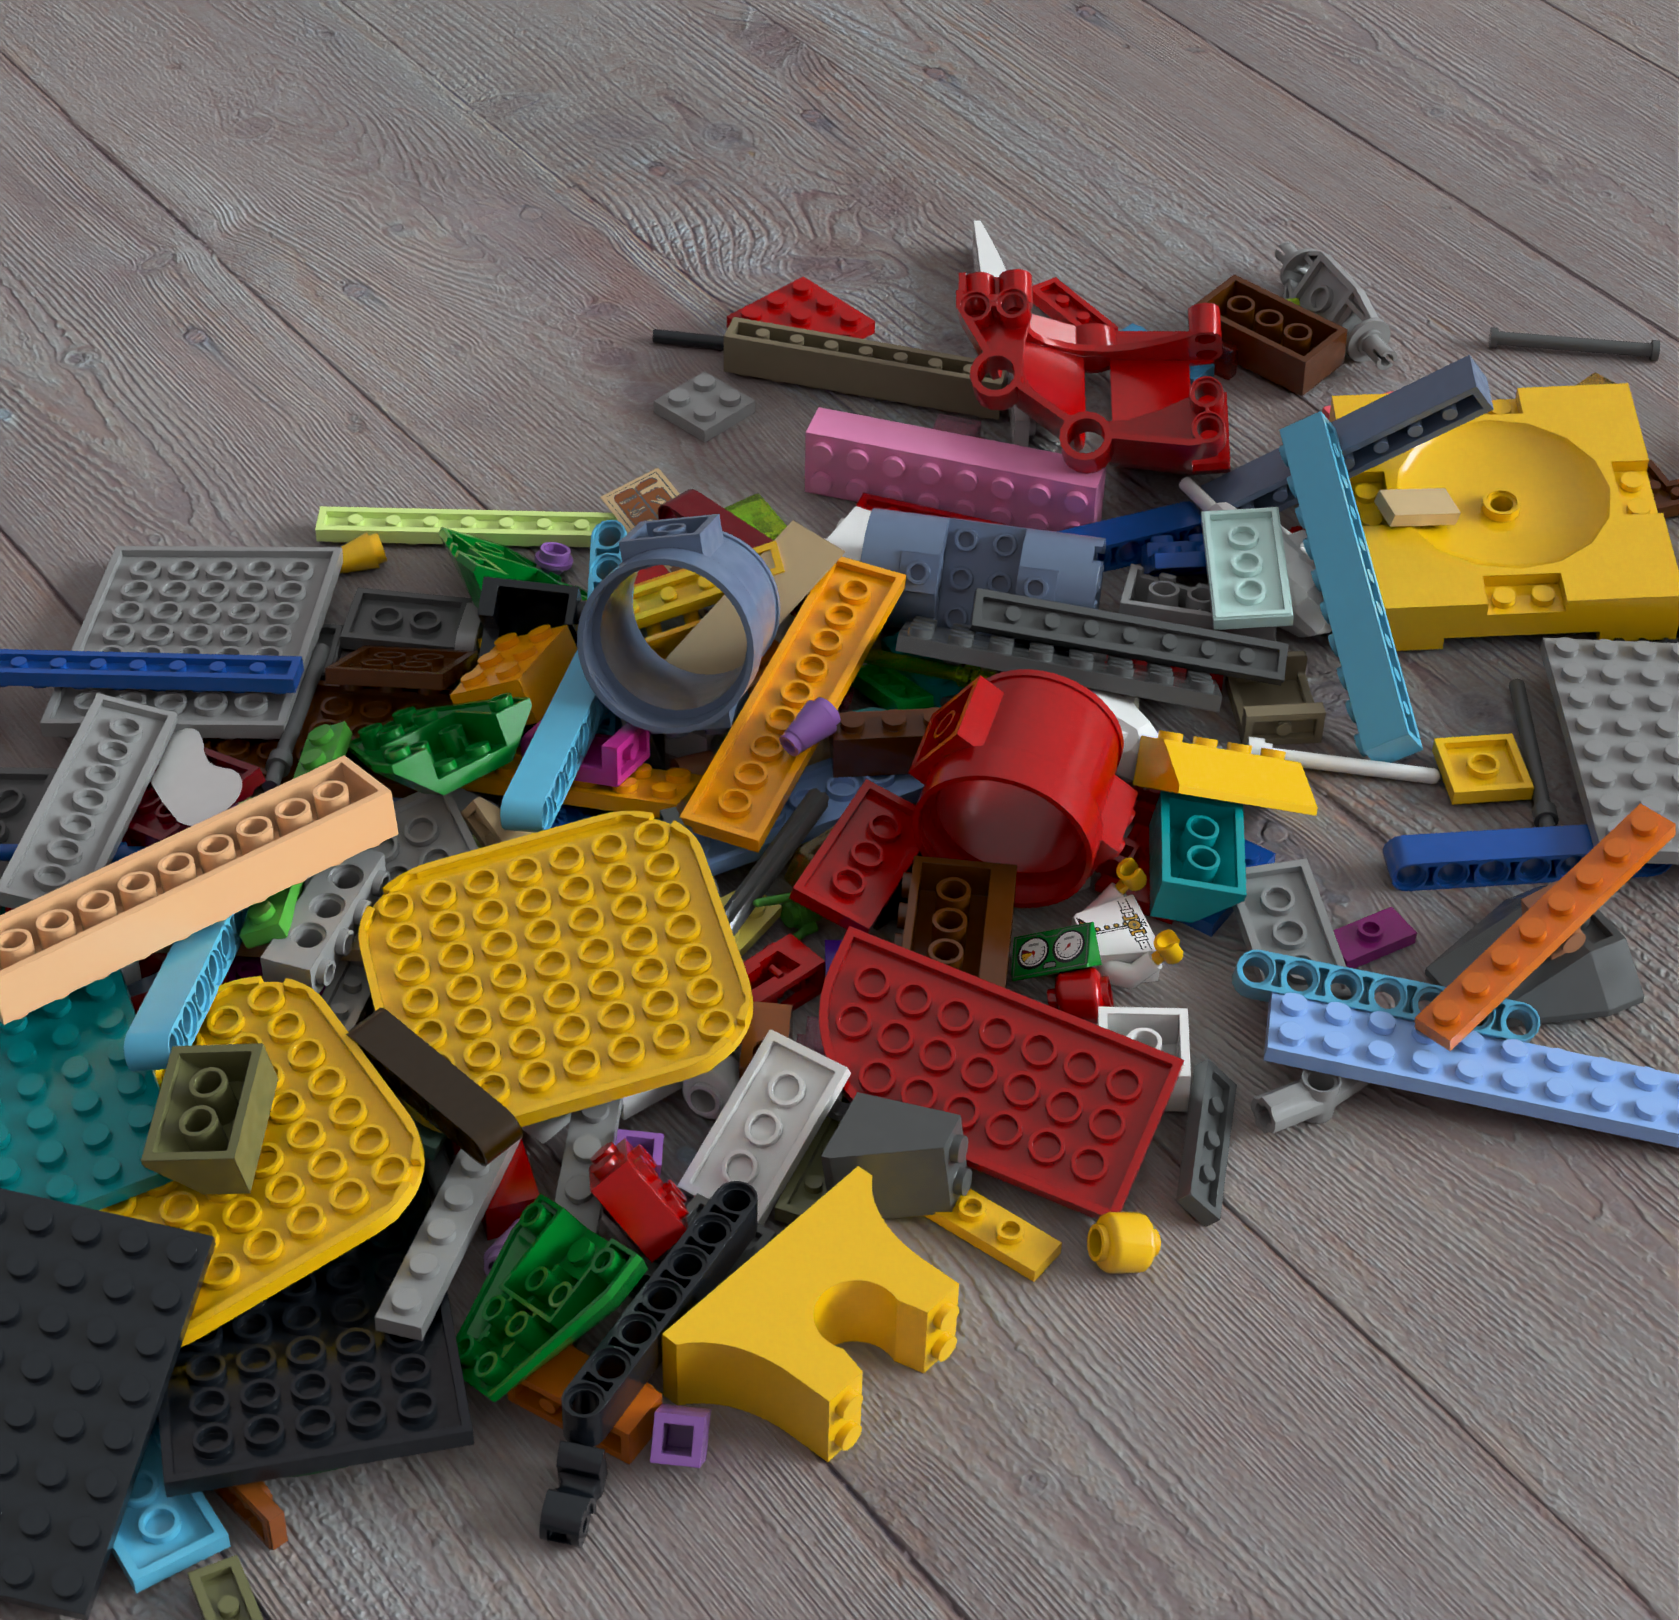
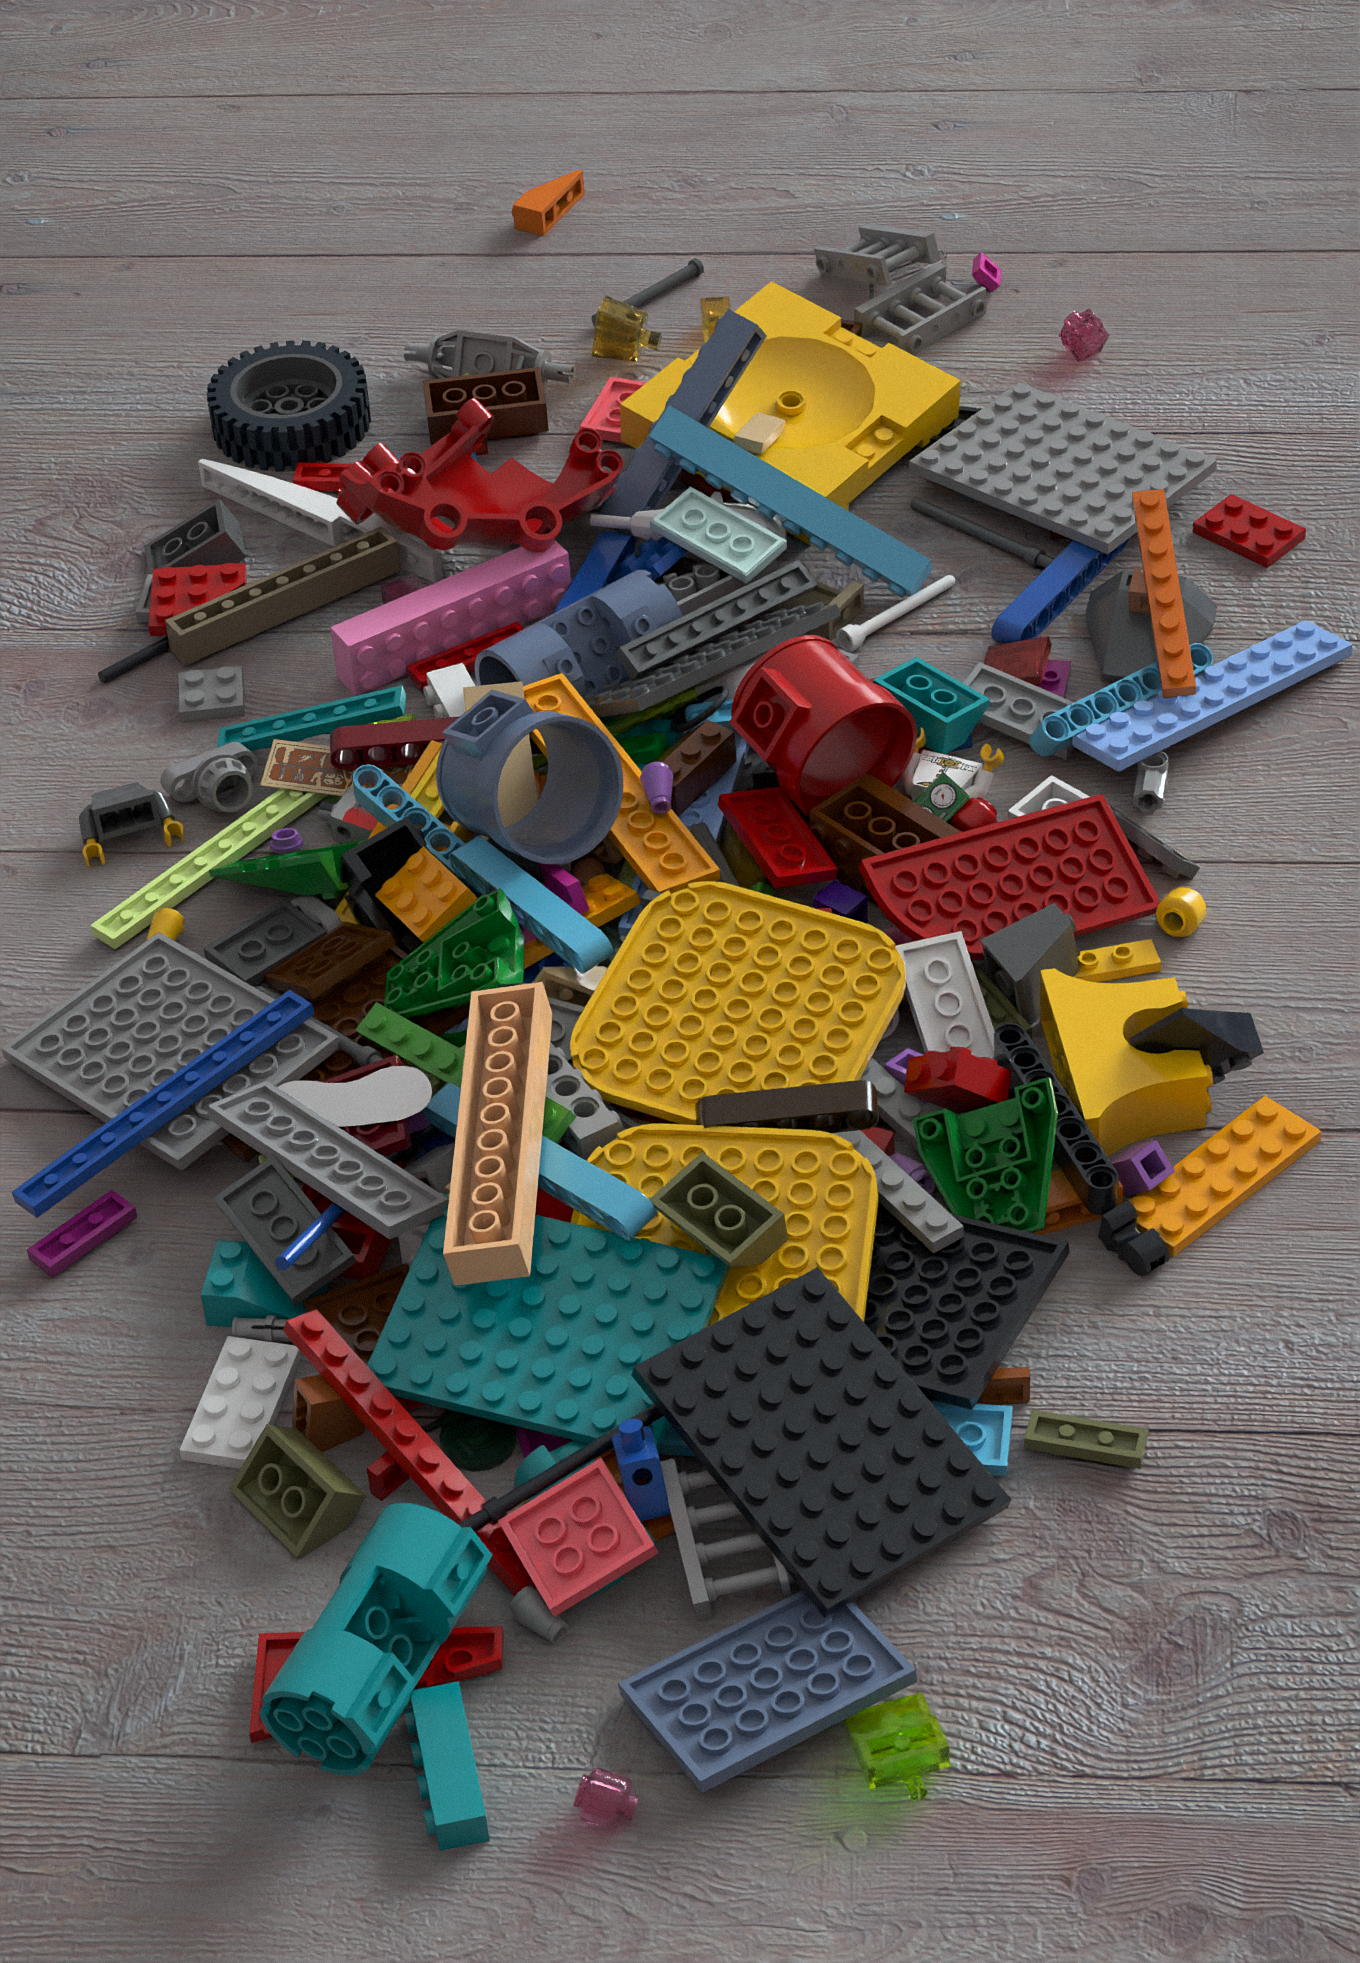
camera: 45 degrees left, 0 degrees up
yellow slope [1133,730,1318,816] -> none
yellow plate [1432,733,1534,805] -> none
none -> dark grey torso [79,783,184,868]
none -> dark grey slope [144,499,246,574]
none -> light grey beam [160,742,258,812]
none -> black wheel [207,340,371,472]
none -> teal plate [217,685,406,751]
none -> orange slope [512,170,585,236]
none -> clear yellow torso [592,296,662,362]
none -> clear red tile [983,636,1052,686]
none -> black slope [1129,1008,1264,1085]
none -> light orange plate [1129,1096,1321,1257]

